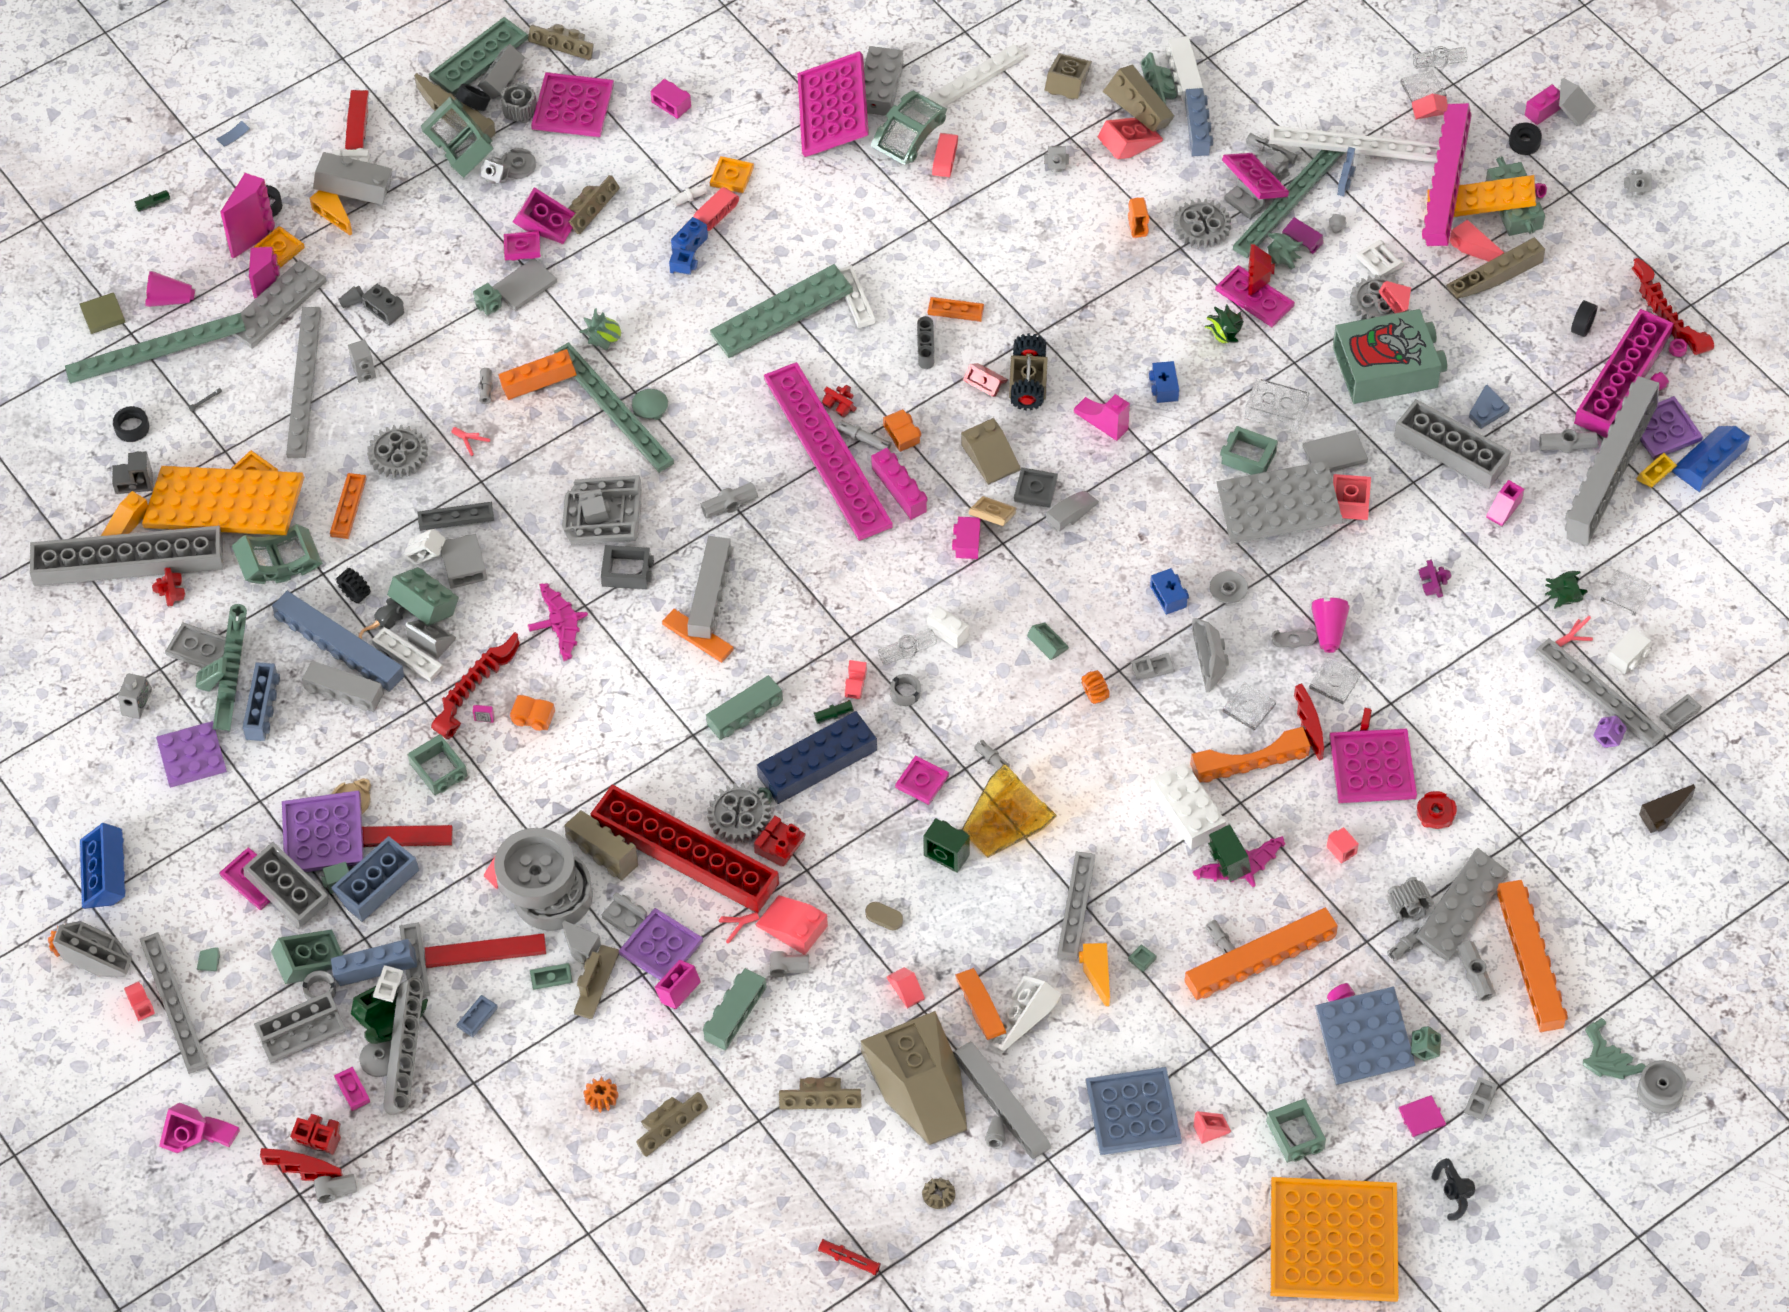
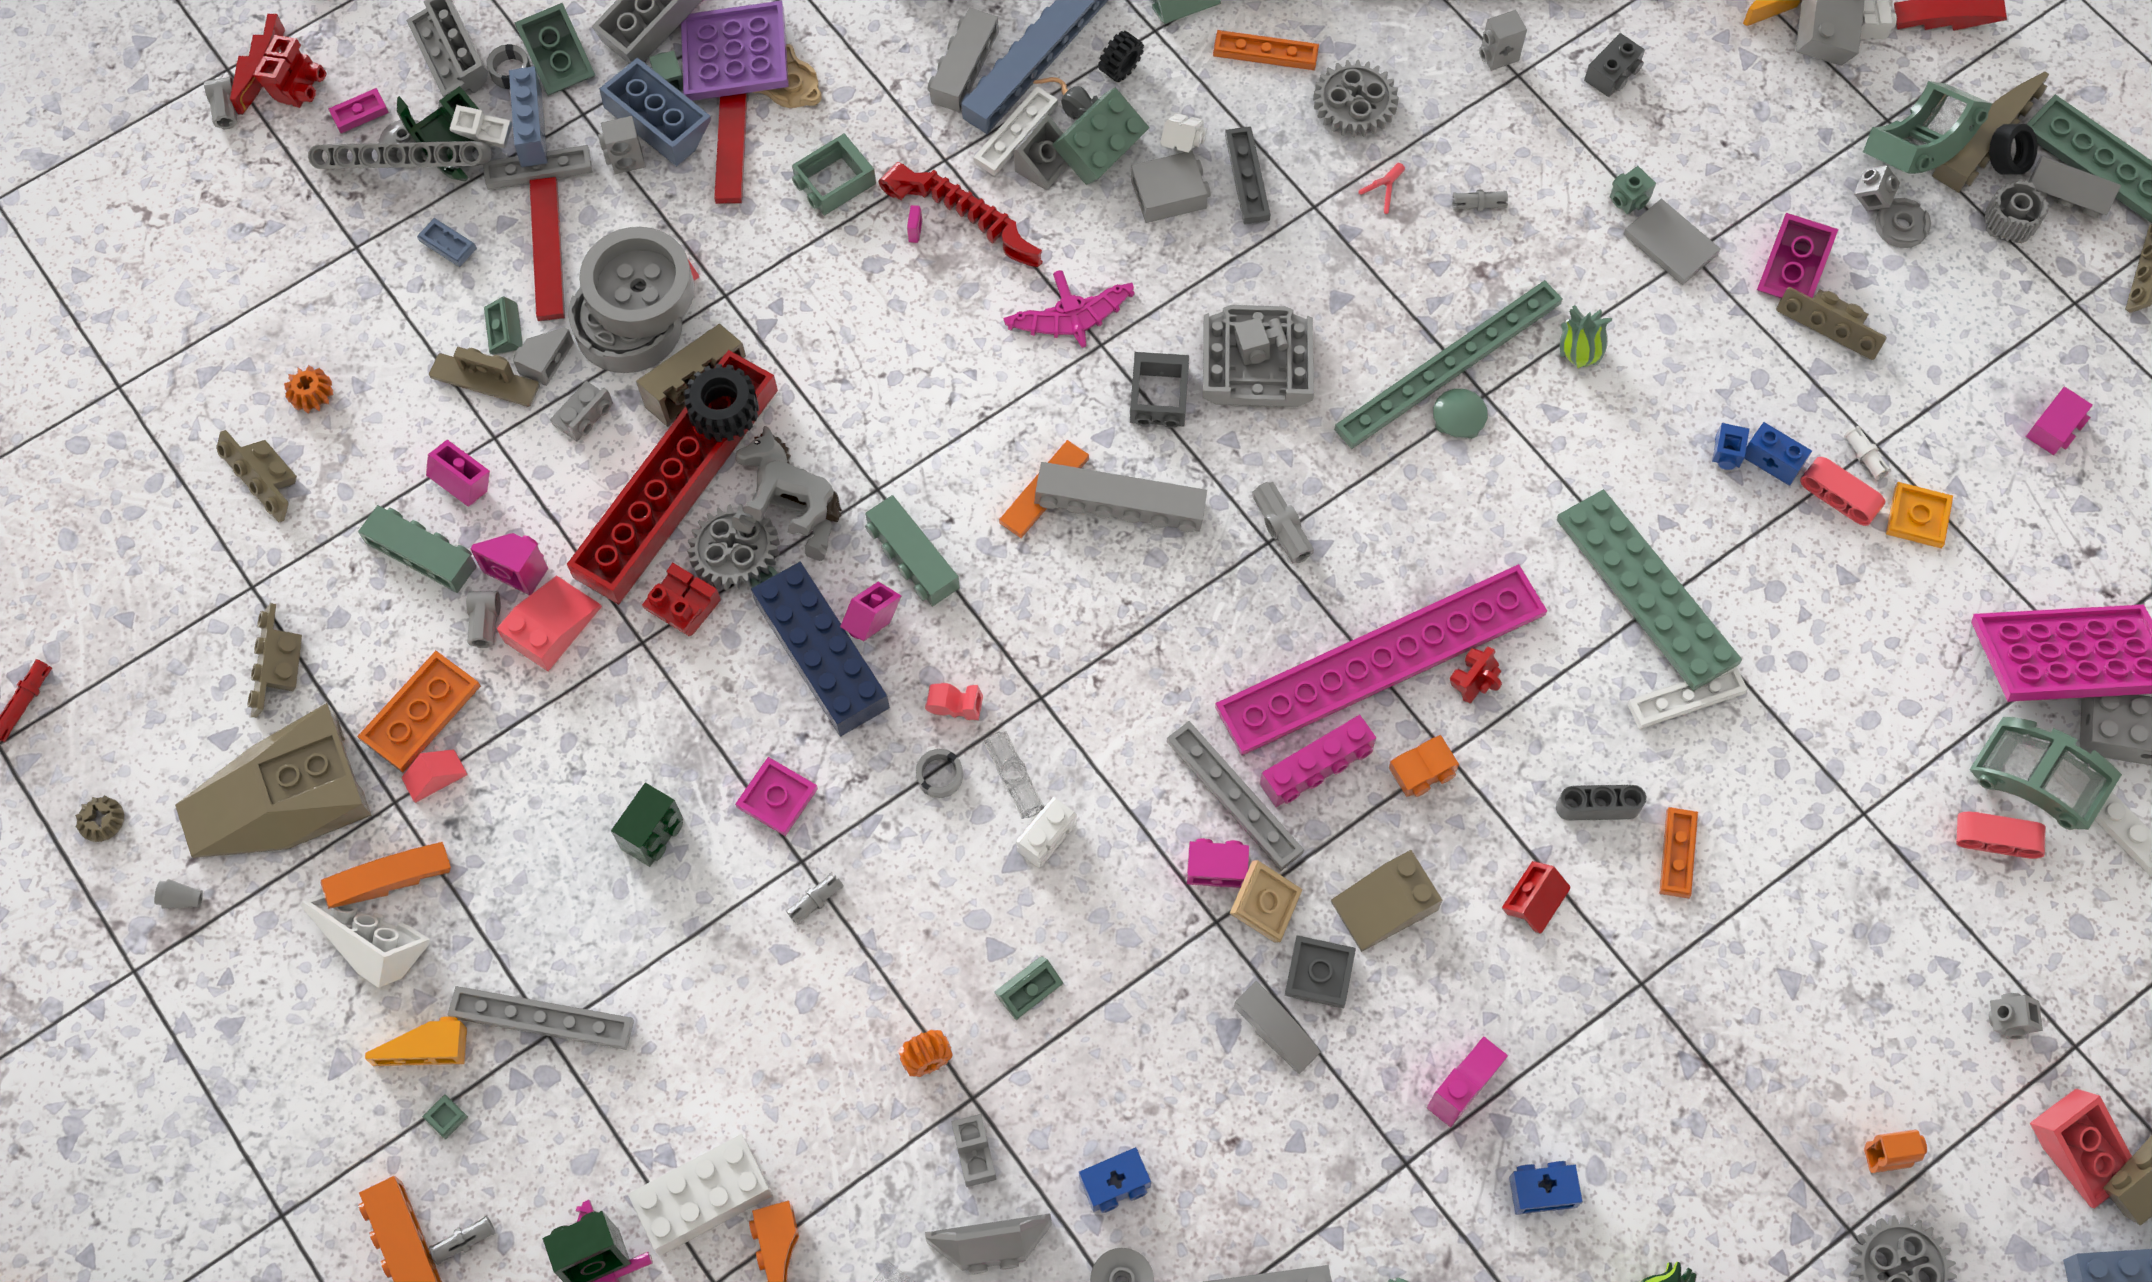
camera: 90 degrees right, 10 degrees up
dark grey cone [338,285,364,308] -> none
orange brick [498,349,577,400] -> none
dark pink plate [504,231,541,261] -> none
orange brick [510,695,555,731] -> none
dark pink plate [531,72,614,137] -> none
medium lavender plate [619,908,703,980] -> none
coral plant [719,912,759,943] -> none
dark green pin [813,700,854,724] -> none
light grey pin [837,420,892,450] -> none
dark tan tile [865,902,903,930] -> none
light grey beam [953,1041,1051,1159] -> none
clear yellow wedge [962,764,1057,858] -> none
brick [1009,333,1048,411] -> none
sand blue plate [1085,1067,1182,1155] -> none
coral slope [1193,1111,1231,1144] -> none
none -> orange plate [357,650,481,773]
none -> dark pink slope [470,533,549,595]
none -> light grey brick [598,116,646,174]
none -> black tyre [684,364,759,442]
none -> light grey animal [732,426,842,561]
none -> dark pink brick [840,581,902,641]
none -> light grey plate [1167,721,1304,871]

